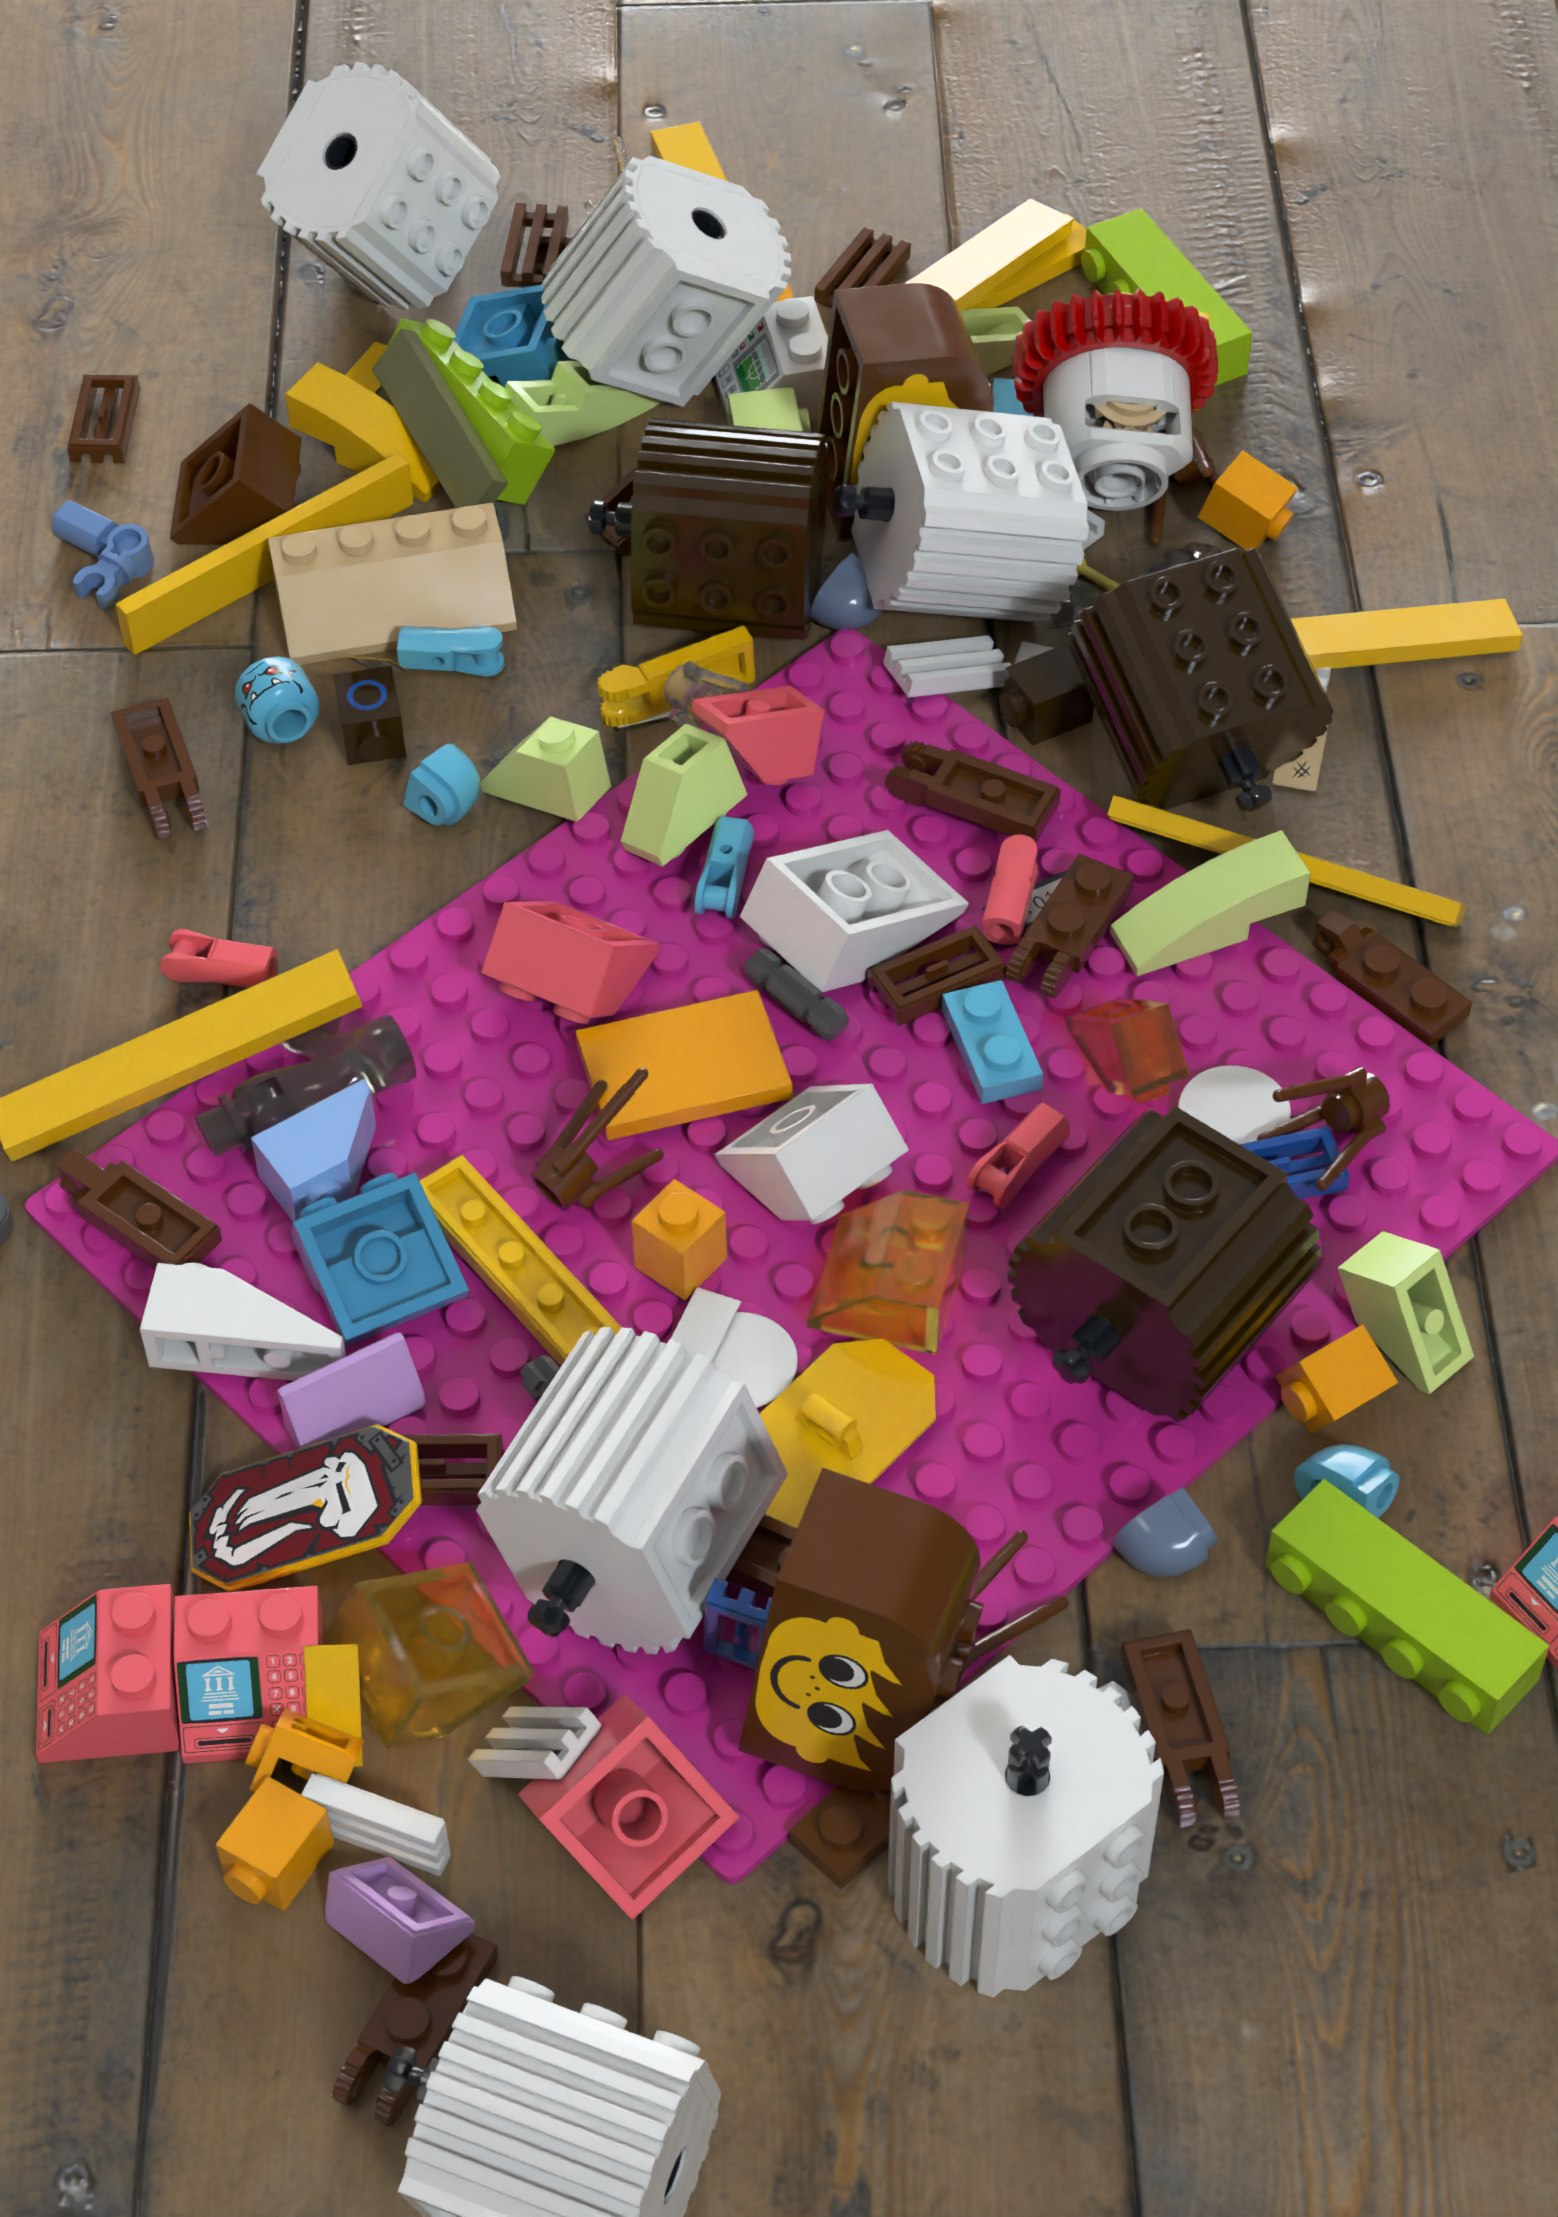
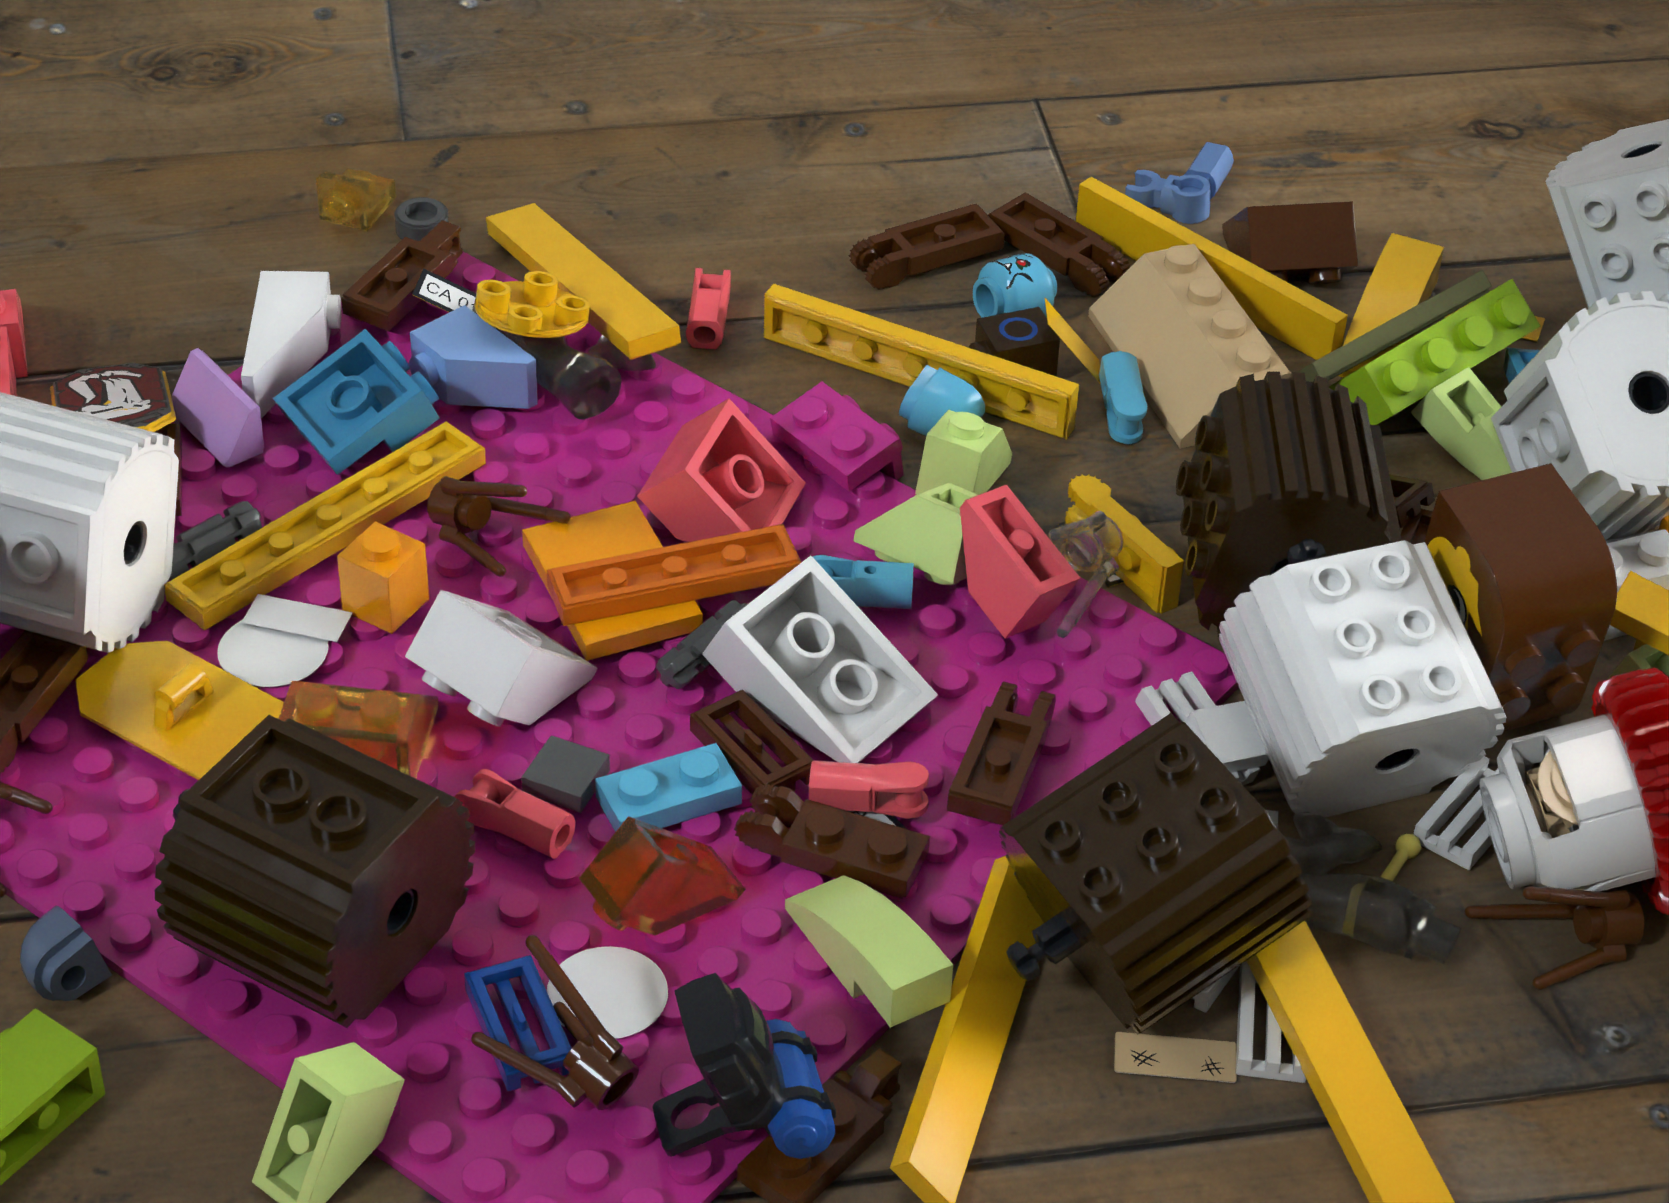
camera: 80 degrees right, 10 degrees down
reddish brown tile [67,374,140,464] -> none
light orange brick [1198,450,1298,550] -> none
light orange brick [1275,1324,1399,1434] -> none
medium azure piece [1294,1444,1399,1518] -> none
none -> sticker [412,268,504,334]
none -> yellow dish [474,271,590,338]
none -> dark grey tile [521,735,610,813]
none -> orange tile [547,524,802,626]
none -> black piece [653,973,836,1159]
none -> yellow tile [764,284,1079,440]
none -> dark pink bracket [770,381,904,492]
none -> reddish brown hinge [988,192,1131,297]
none -> white tile [1185,701,1269,772]

